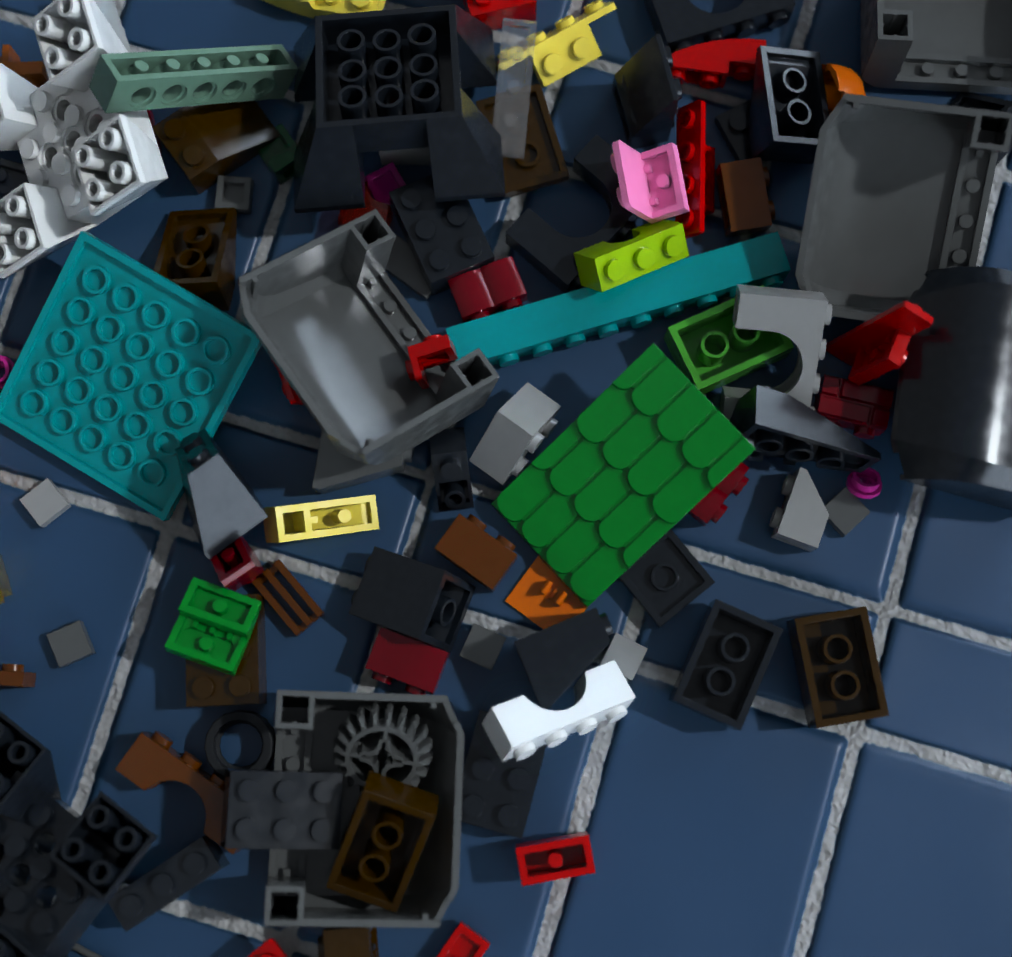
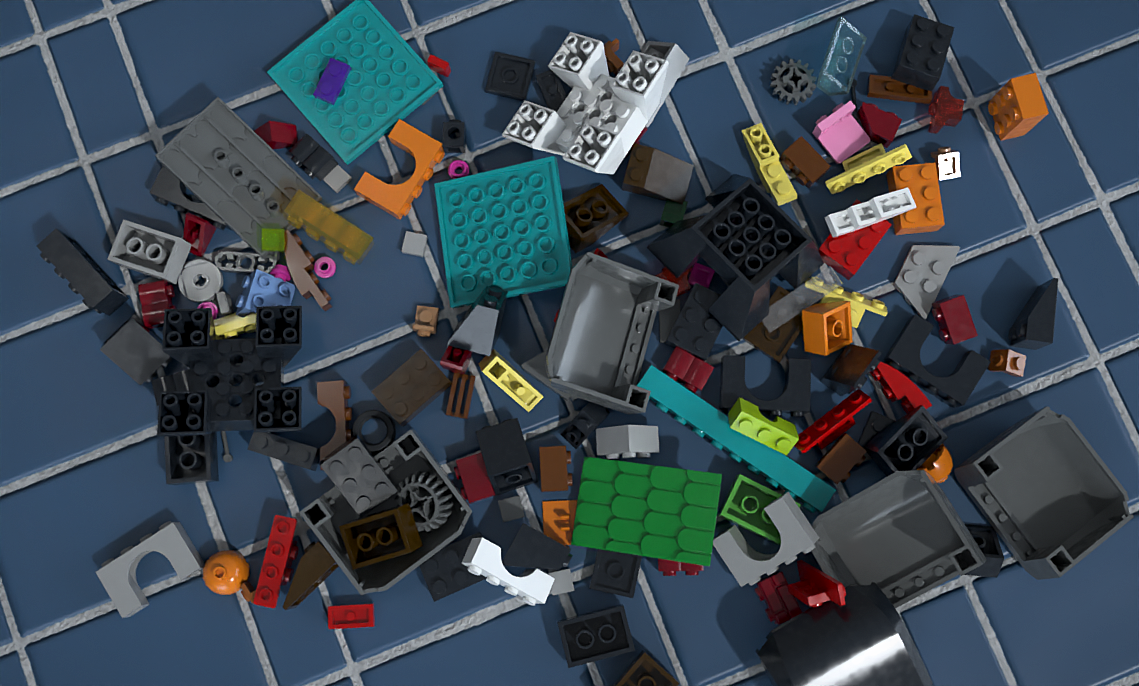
camera: 50 degrees right, 0 degrees up
dark grey tile [46,620,96,668] -> none
sand green brick [89,44,298,114] -> none
green slope [164,577,262,676] -> none
dark grey tile [215,175,254,214] -> none
red bracket [405,334,458,389] -> none
red brick [515,831,596,886] -> none
bright pink bracket [610,140,690,224] -> none
black wedge [729,385,881,473] -> none
light grey slope [769,467,829,552] -> none
dark grey tile [825,487,870,537] -> none
dark pink plate [846,467,883,499] -> none
none -> medium nougat bracket [412,305,439,337]
none -> orange slope [802,301,853,356]

